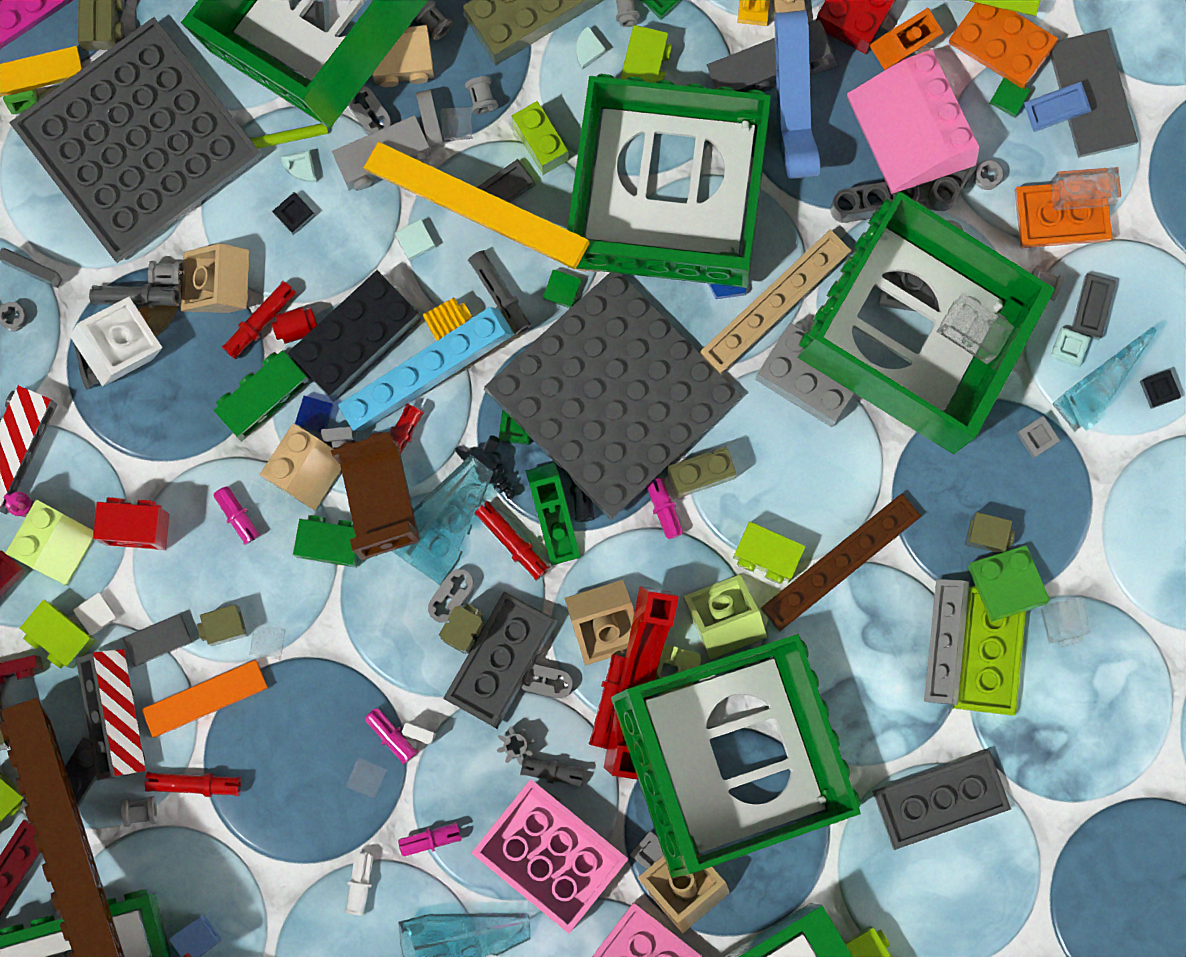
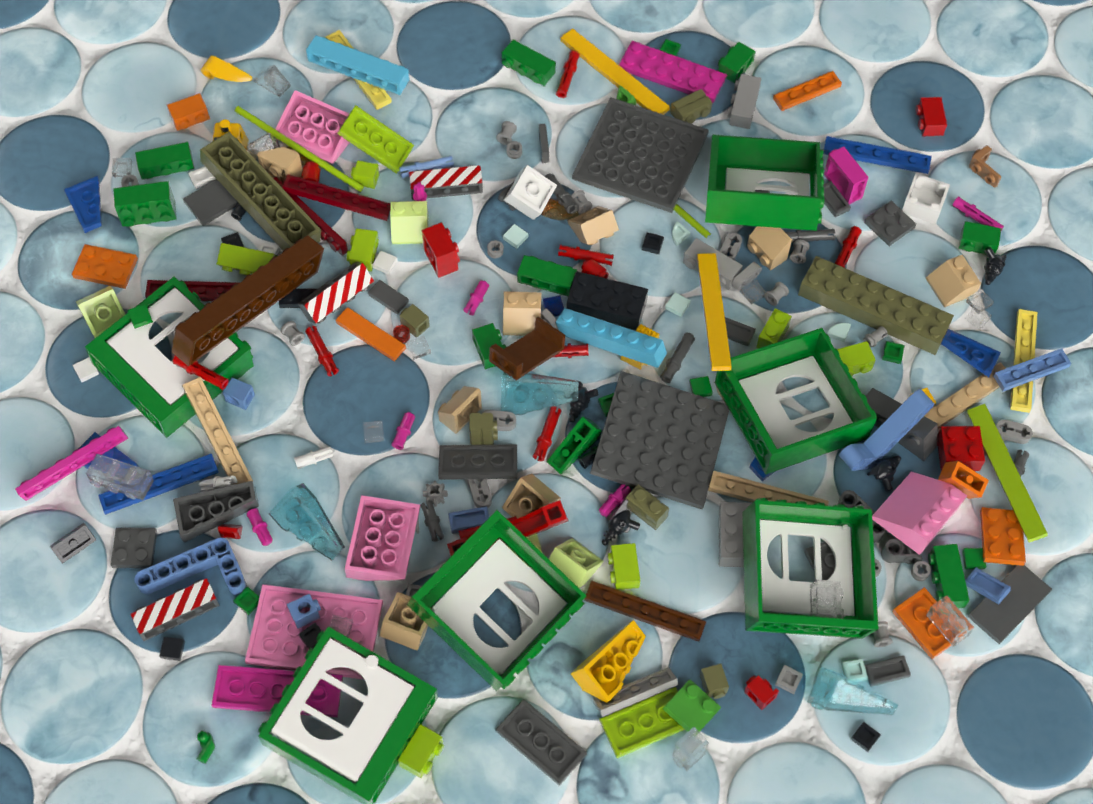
camera: 60 degrees right, 20 degrees down
dark pink axle [398,822,462,856] -> none
white tile [402,722,436,745] -> none
none -> clear red bush [393,325,410,344]
none -> tan slope [438,386,482,434]
none -> medium blue tile [448,506,489,534]
none -> light grey bush [487,240,504,259]
none -> light aqua tile [503,224,528,249]
none -> yellow wedge [570,620,646,703]
none -> black piece [602,499,640,545]
none -> red brick [744,675,779,710]
none -> black piece [867,455,901,491]
none -> green brick [928,544,970,609]

